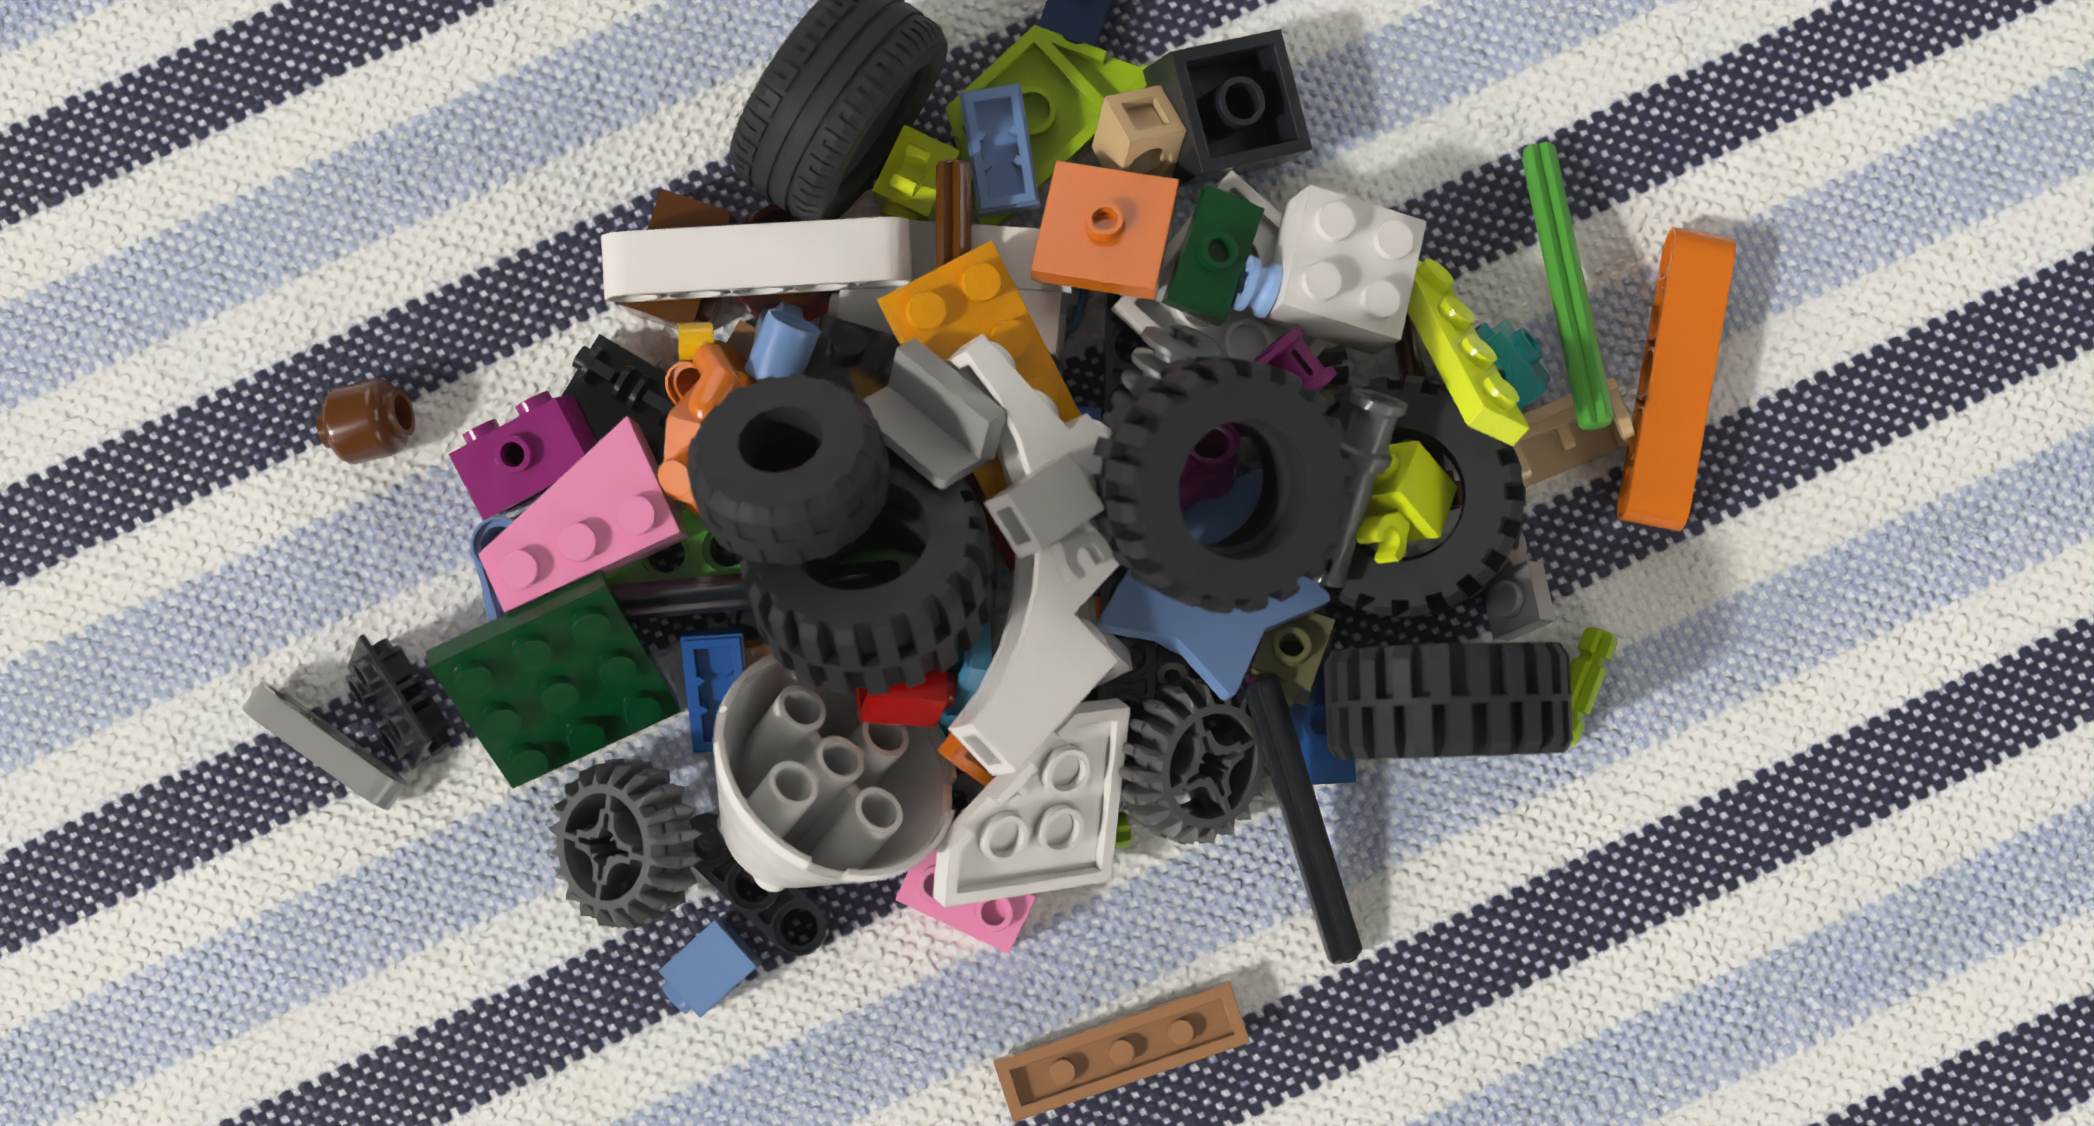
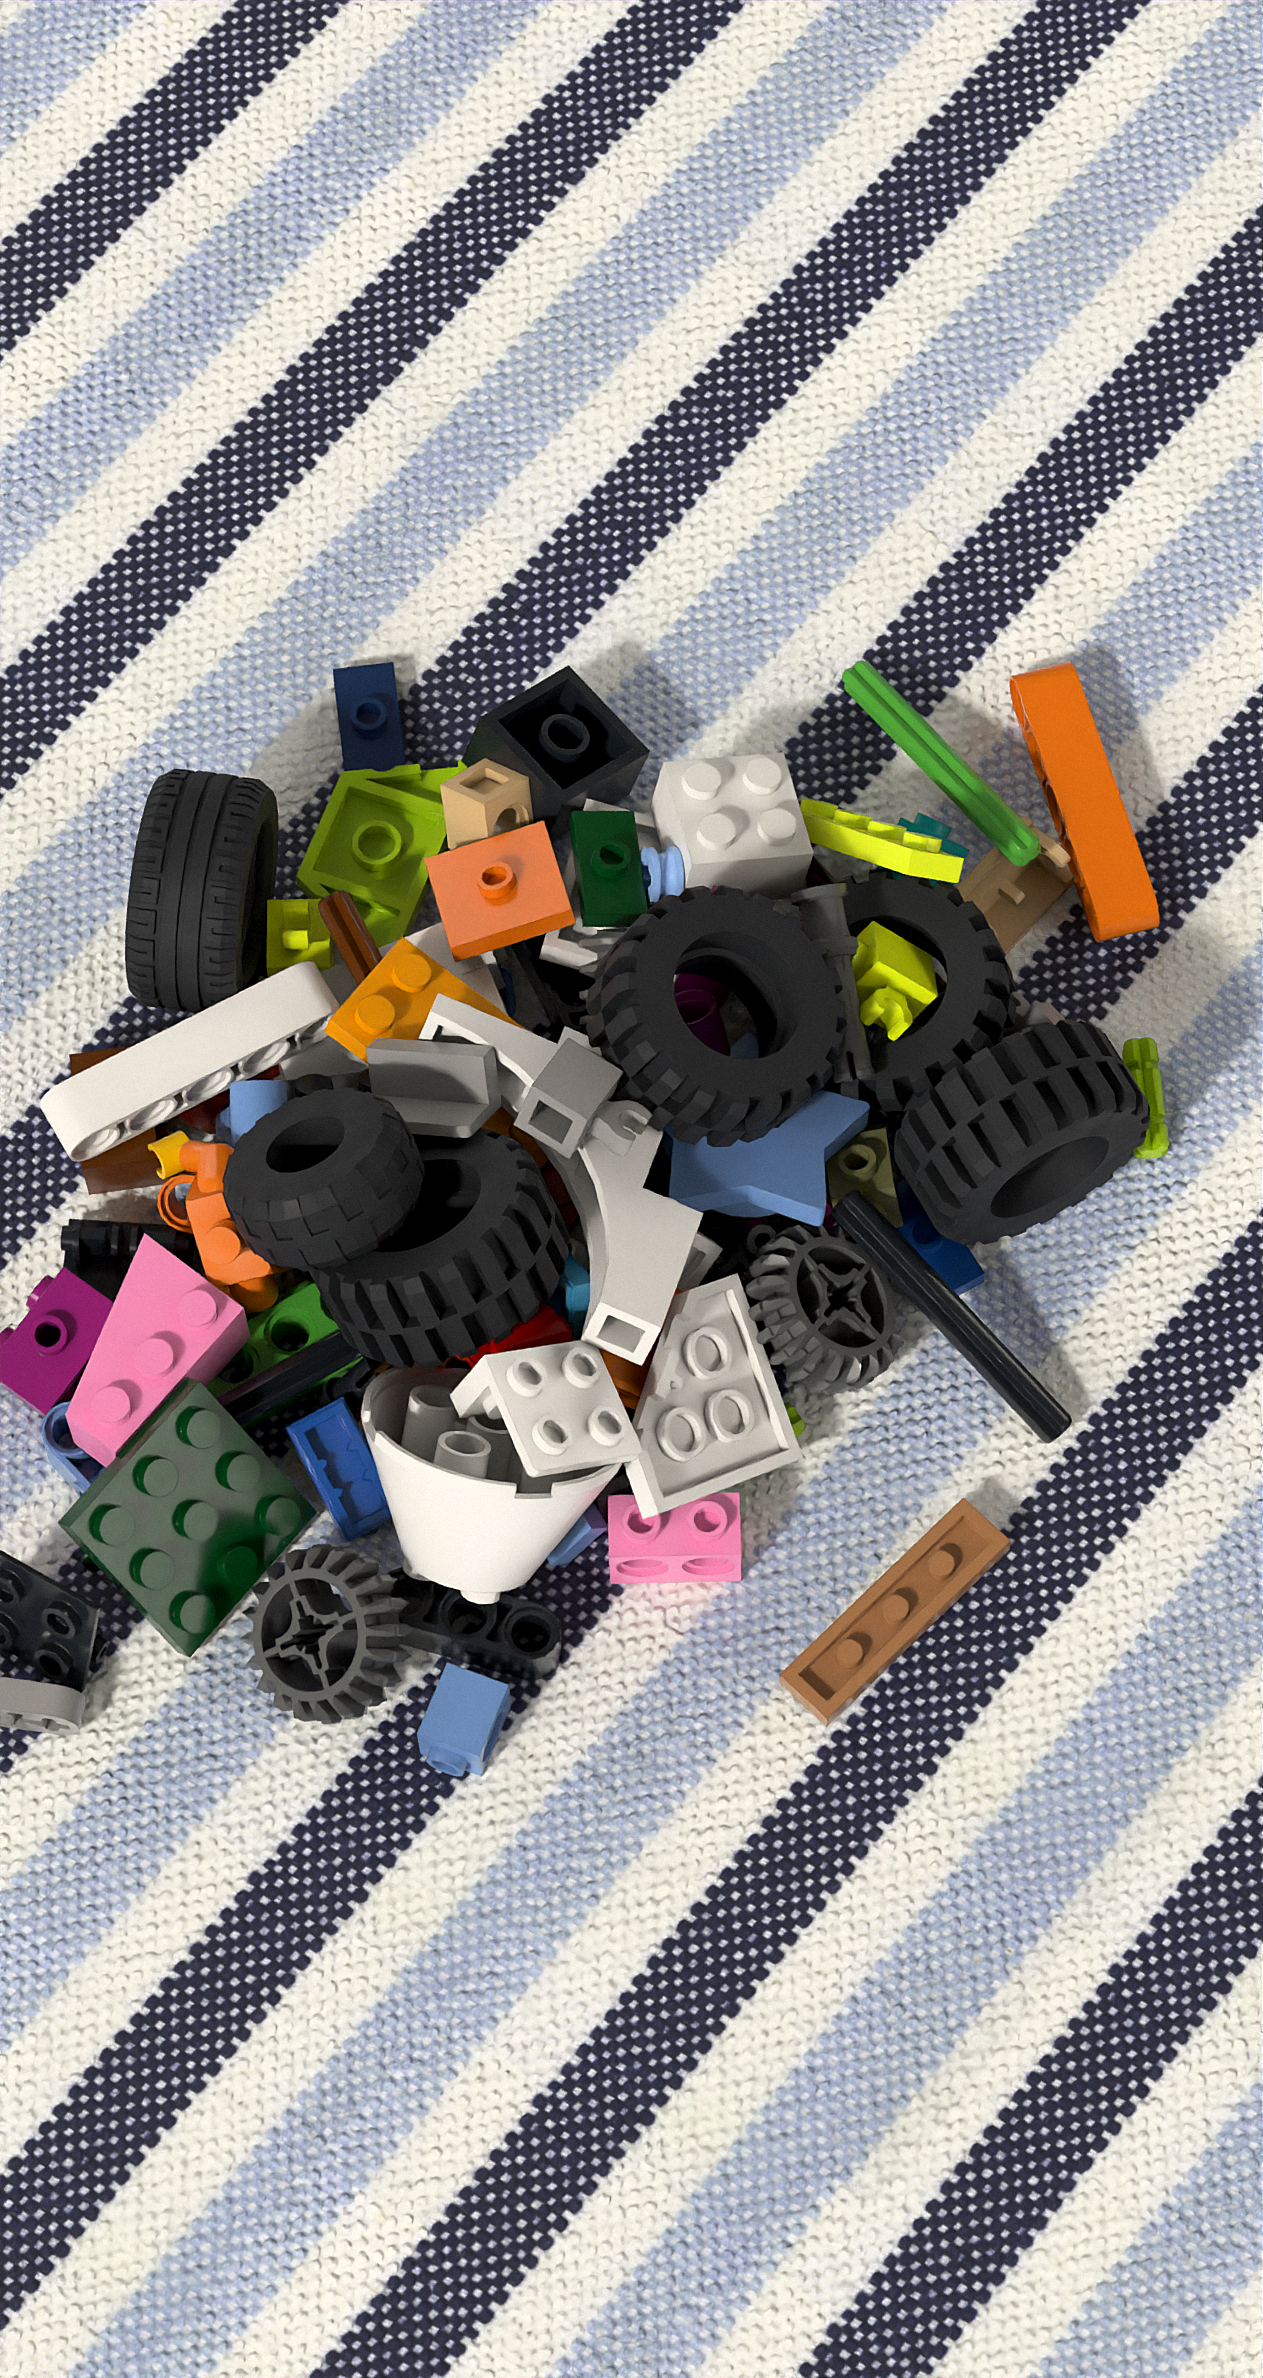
camera: 25 degrees left, 20 degrees down
medium blue plate [959,83,1040,218] -> none
none -> white bracket [450,1340,642,1477]

